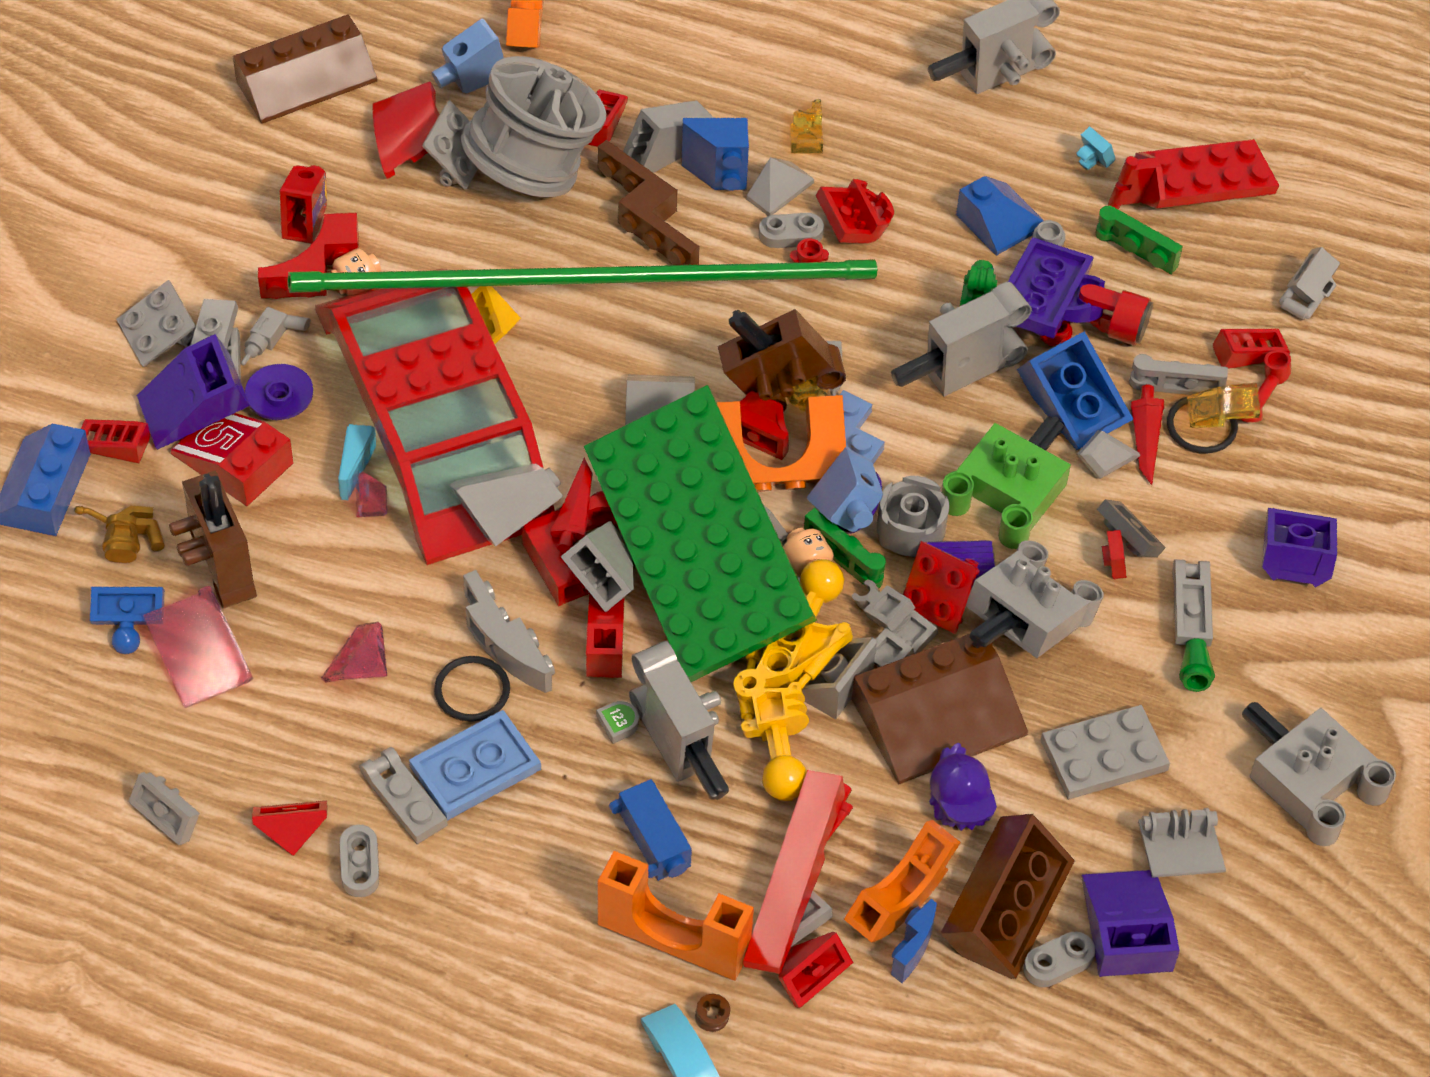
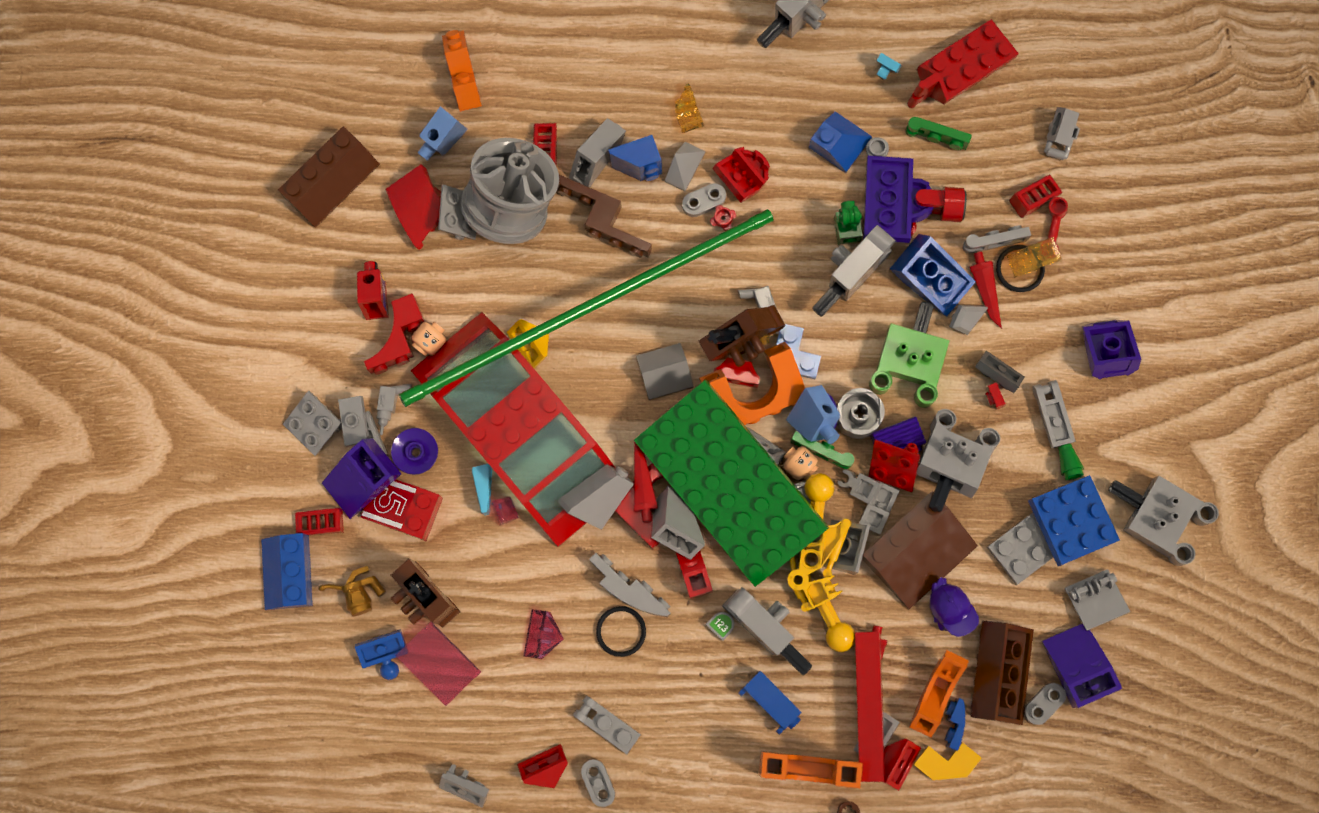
camera: 10 degrees left, 25 degrees up
medium blue plate [409,710,541,821] -> none
none -> yellow tile [913,742,982,780]
none -> blue plate [1028,475,1120,566]

